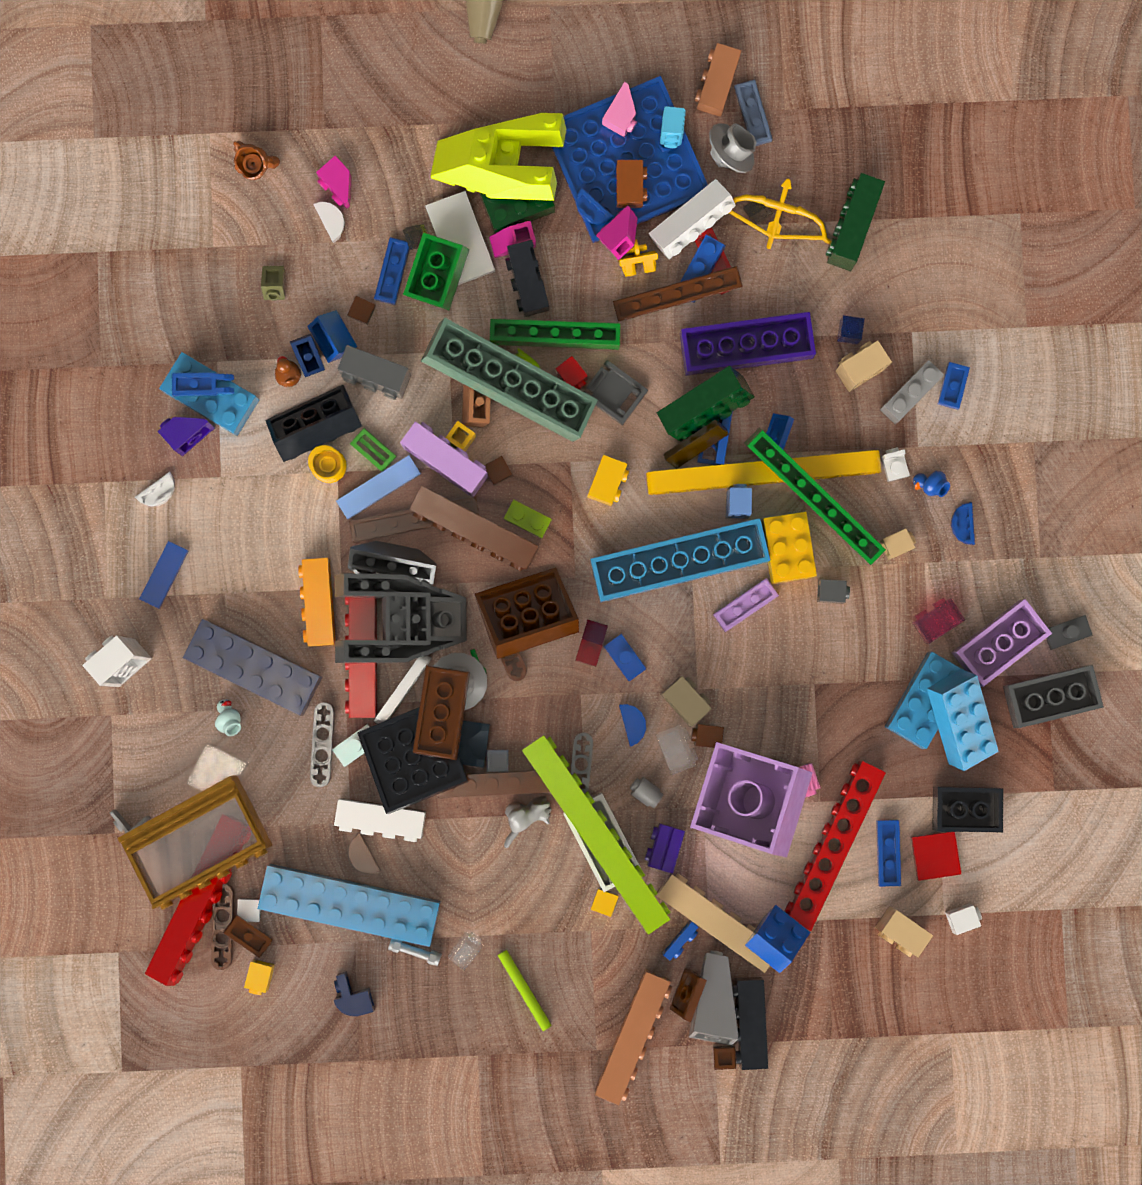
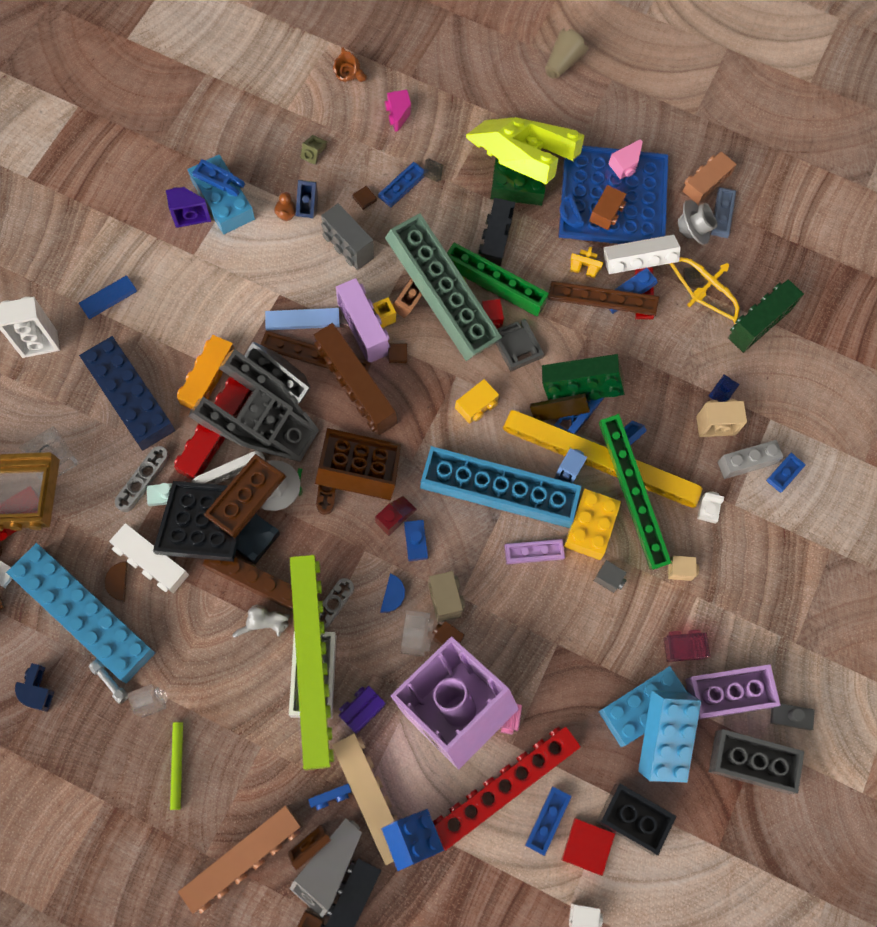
camera: 30 degrees right, 15 degrees down
white tile [135,472,175,507] -> none
light aqua animal [215,700,241,736] -> none
black slope [265,385,362,462] -> none
blue brick [307,310,357,363] -> none
yellow piece [308,445,346,483] -> none
white tile [313,202,345,243] -> none
bright green tile [350,428,397,472] -> none
green brick [403,233,470,311] -> none
white tile [425,191,495,285] -> none
sand blue tile [487,750,509,772] -> none
dark pink slope [489,221,536,258] -> none
lime plate [504,499,552,539] -> none
yellow tile [591,889,619,917] -> none
dark pink slope [596,206,638,260] -> none
light grey brick [630,777,663,808] -> none
medium azure brick [660,106,686,148] -> none
dark purple brick [680,312,816,376] -> none
tan brick [875,906,933,957] -> none
blue animal [913,471,950,497] -> none
blue tile [951,502,975,545] -> none

